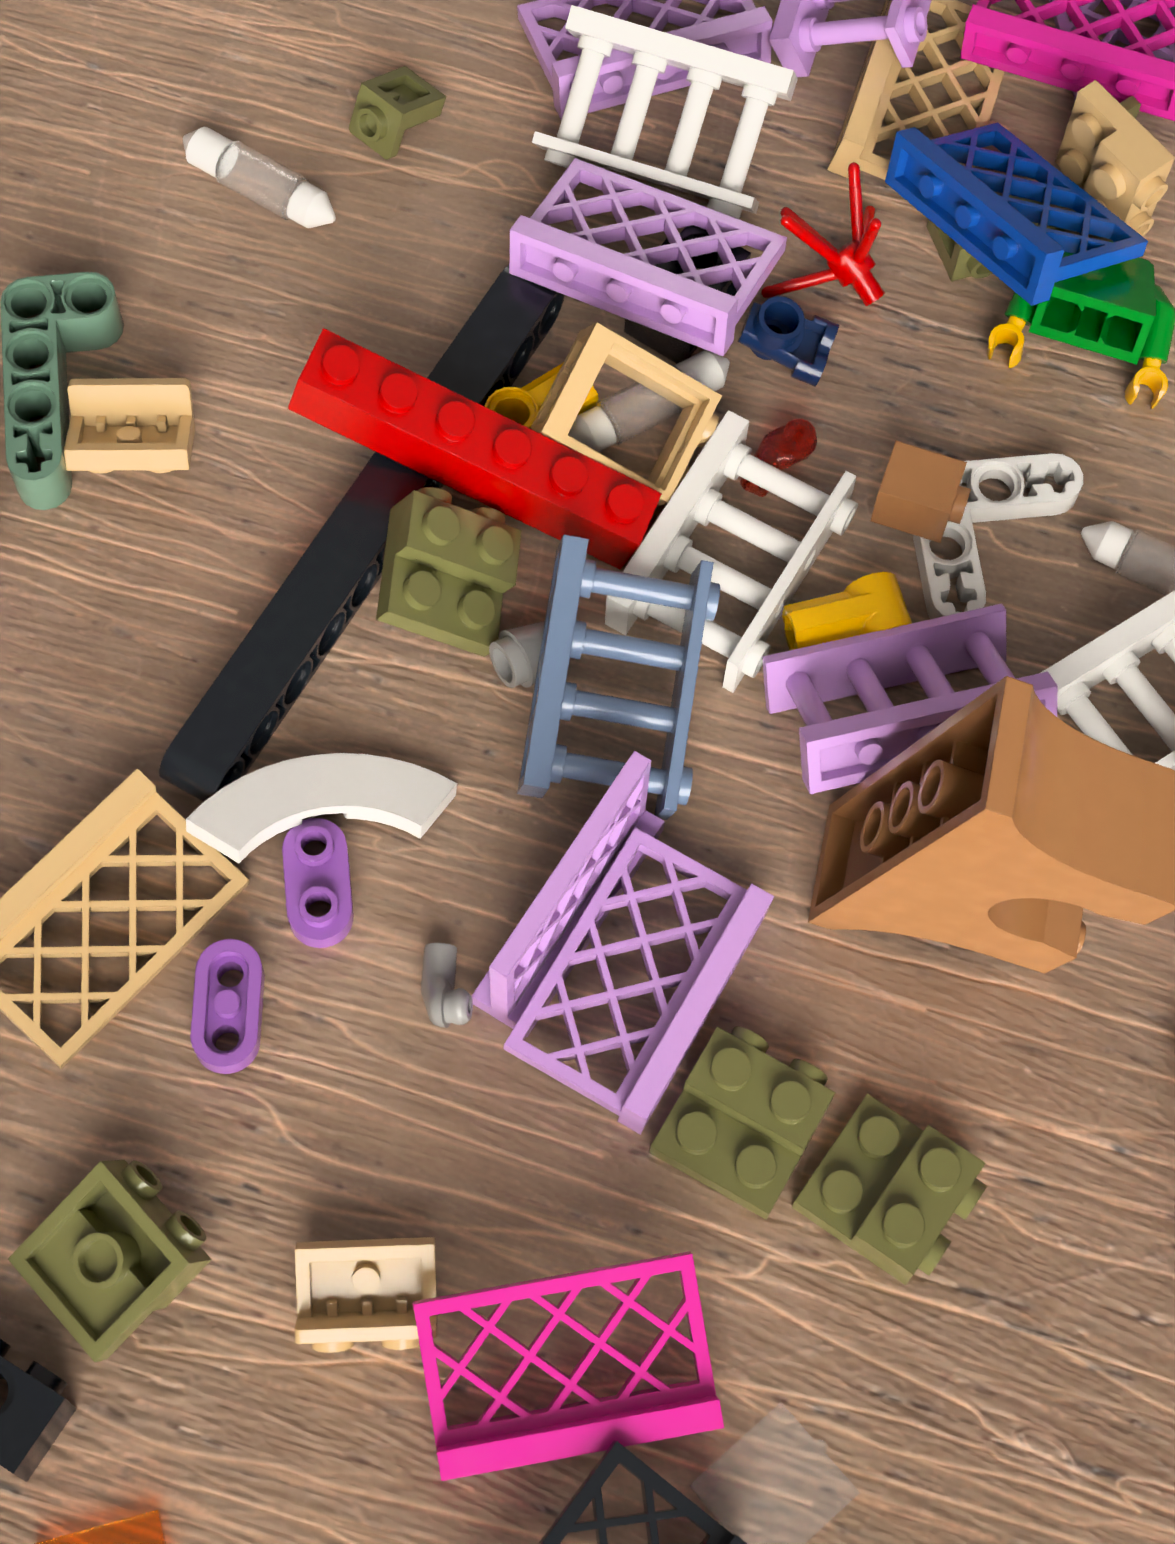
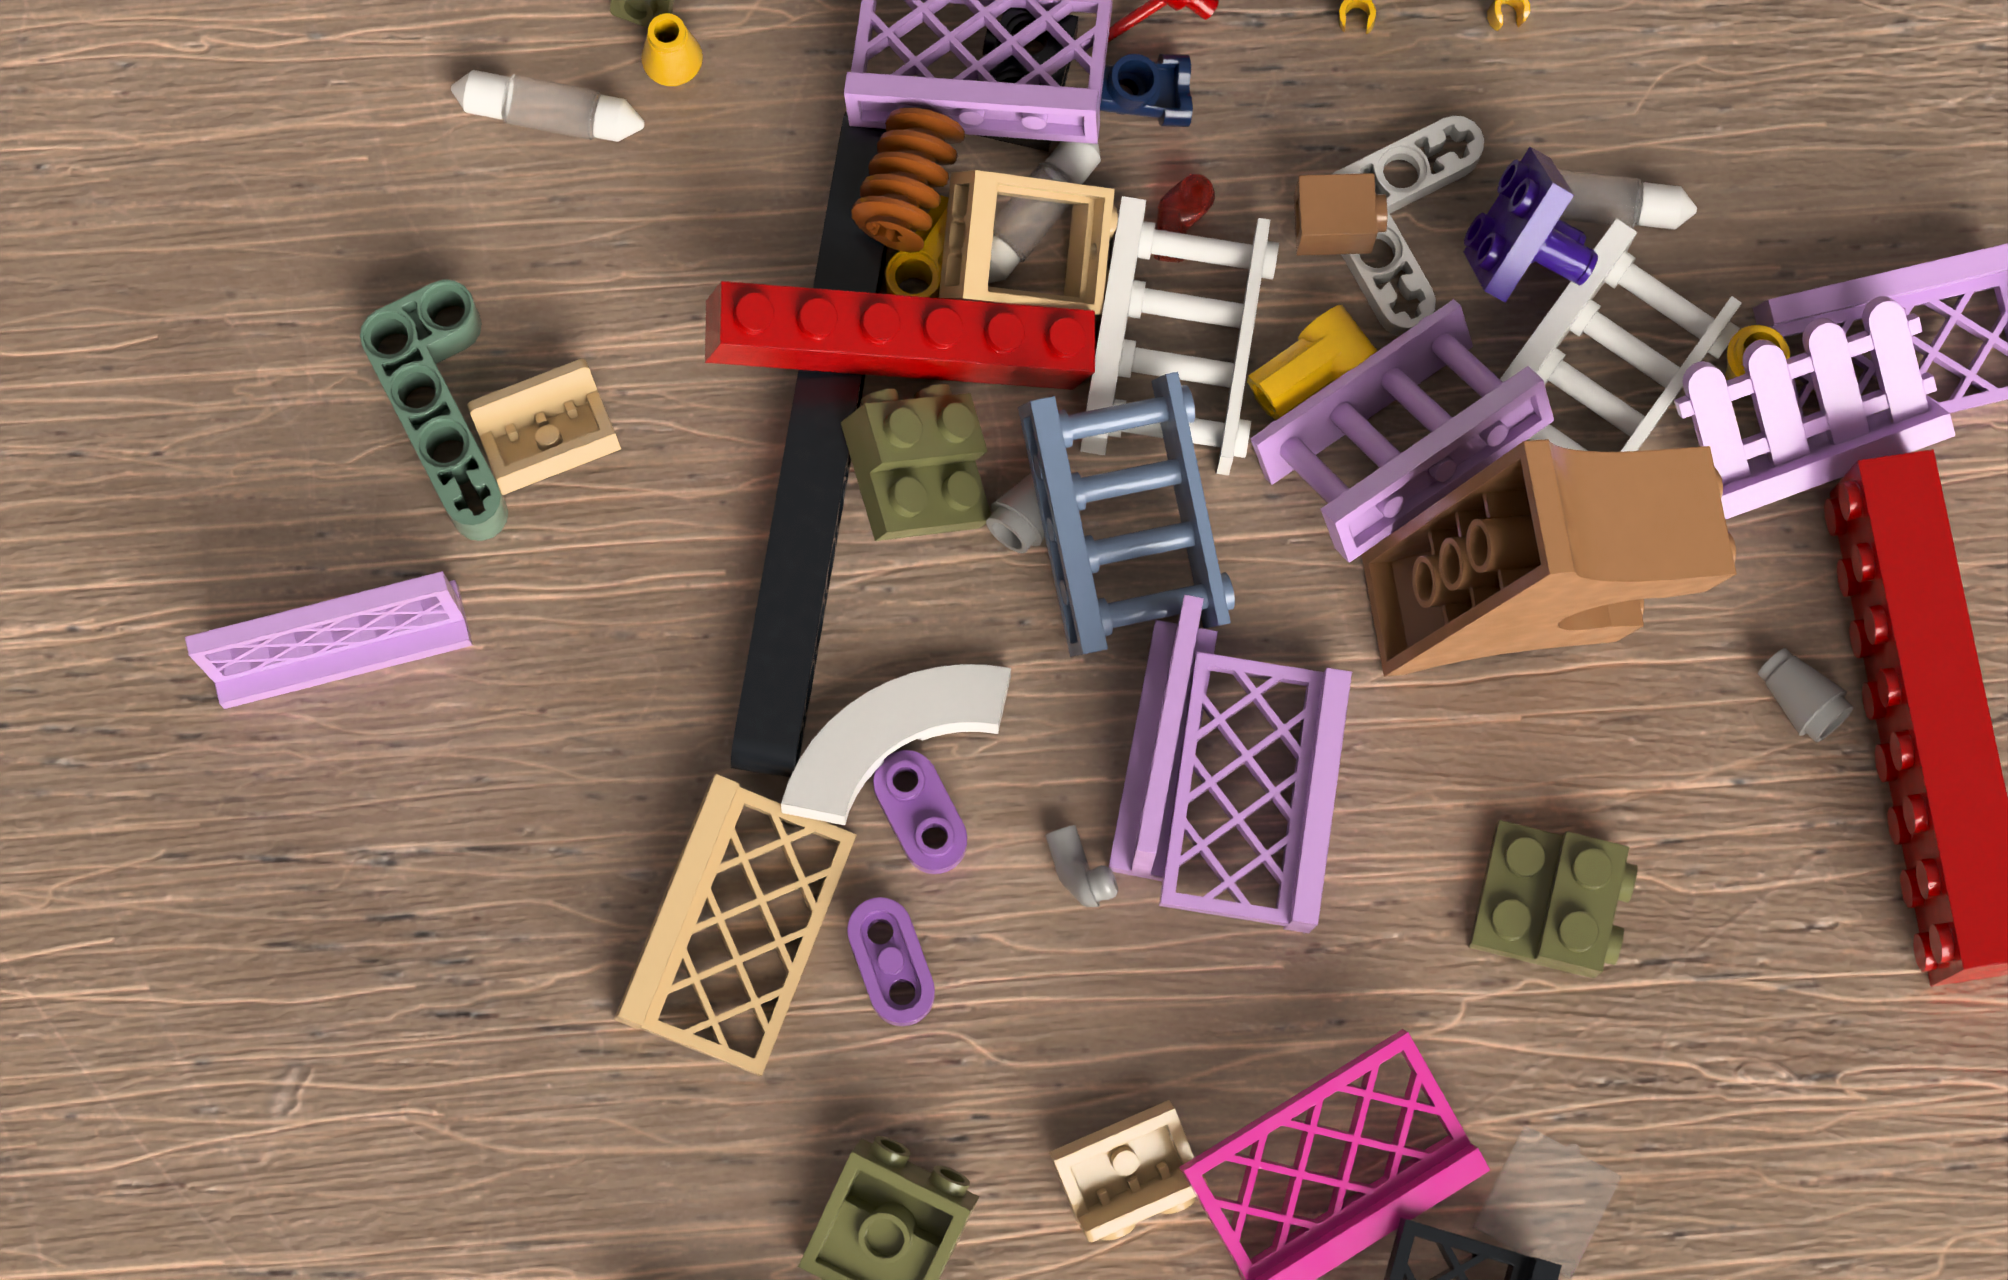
camera: 20 degrees left, 10 degrees up
olive plate [649,1026,836,1220] -> none
none -> yellow cone [641,13,703,86]
none -> dark orange piece [851,108,965,253]
none -> dark purple plate [1463,147,1598,303]

